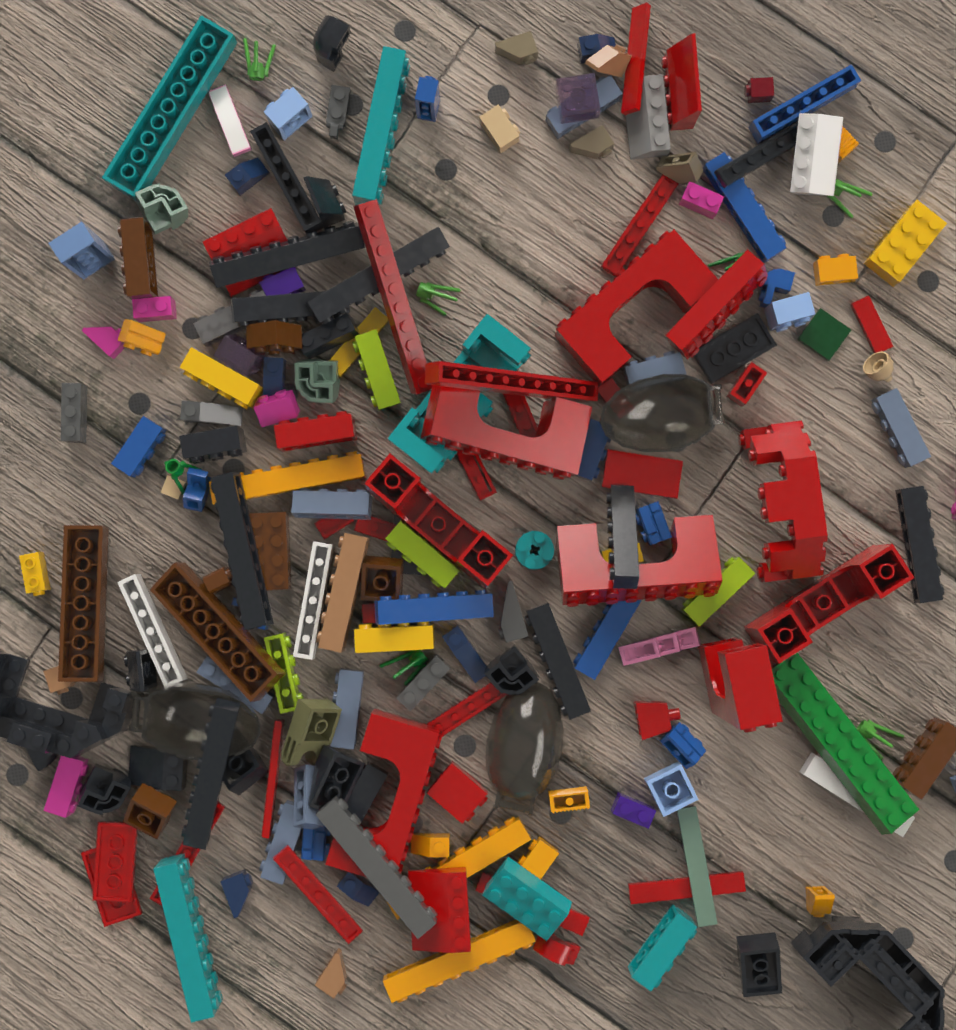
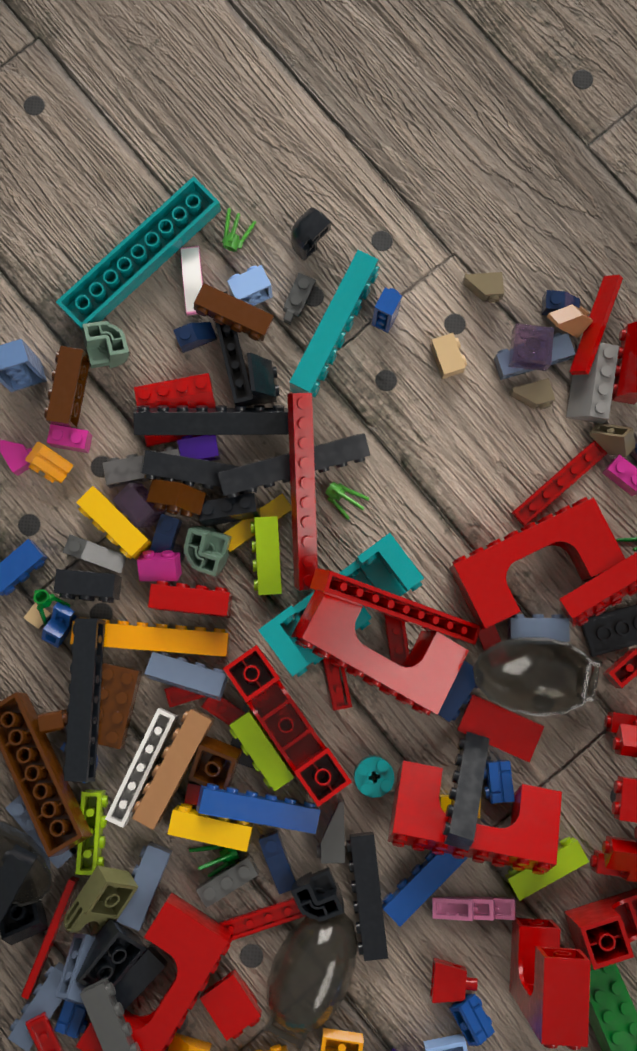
camera: 15 degrees right, 5 degrees down
none -> reddish brown brick [194,283,274,341]

